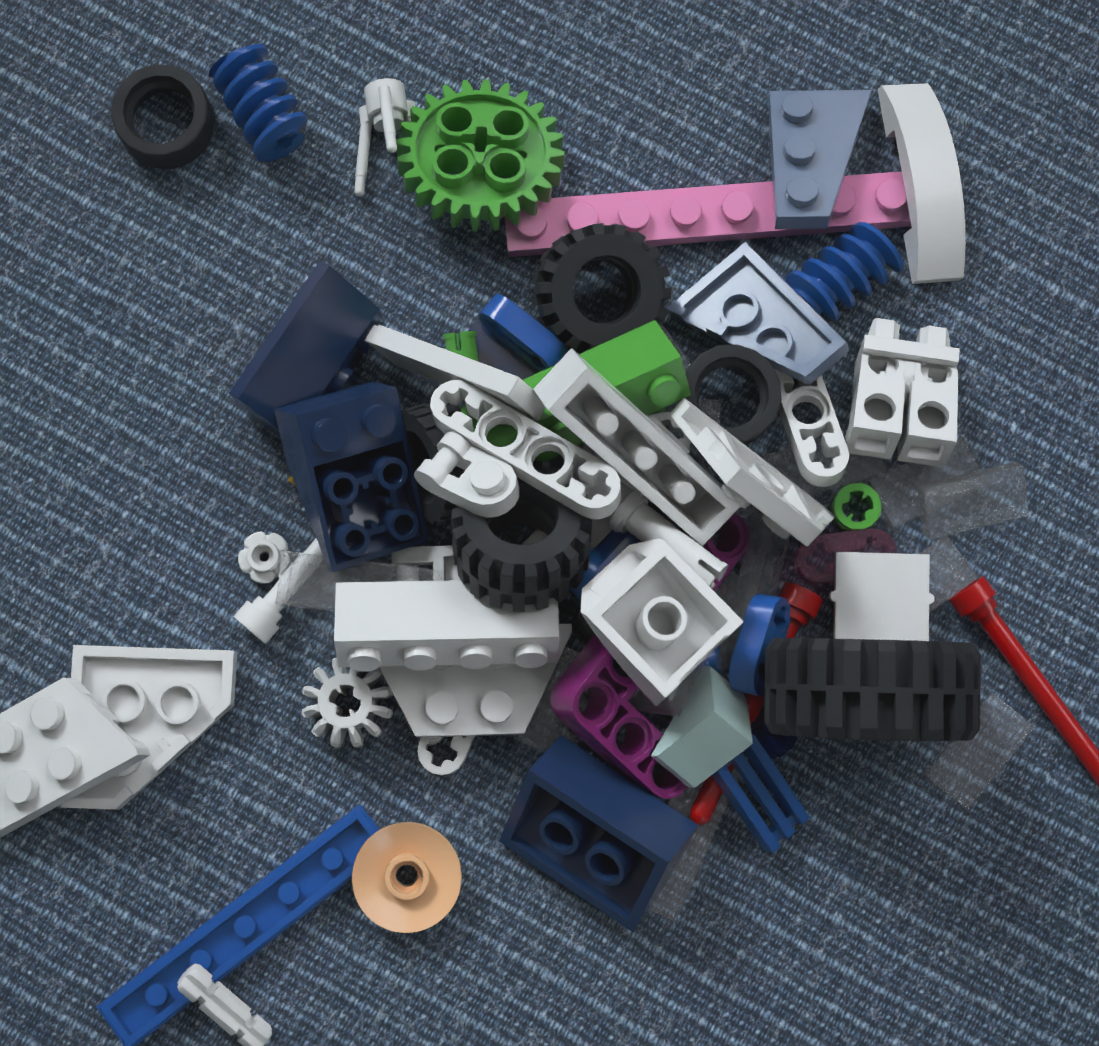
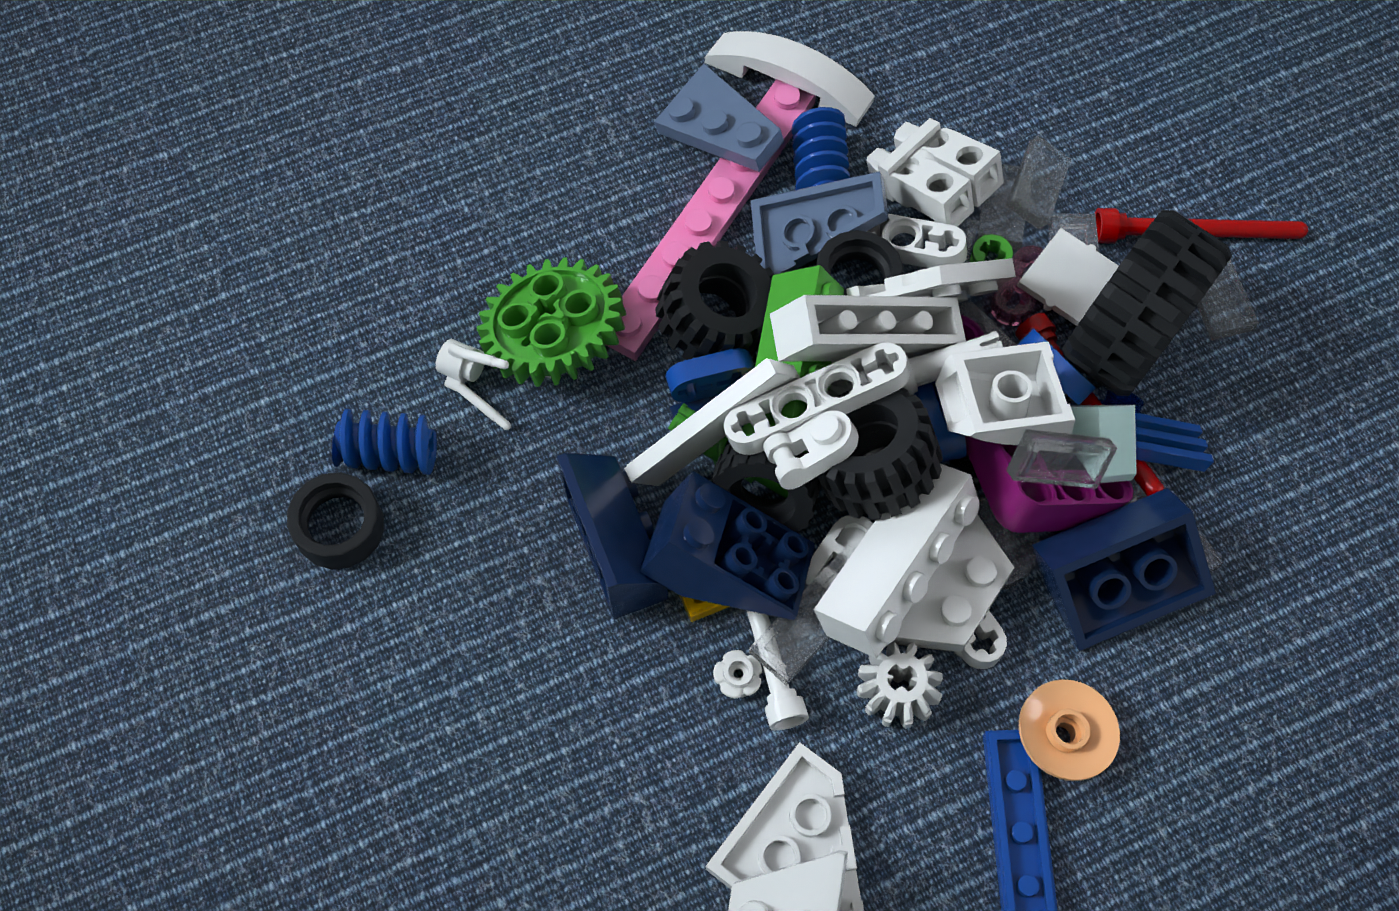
camera: 55 degrees left, 15 degrees down
none -> clear tile [1006,429,1118,489]

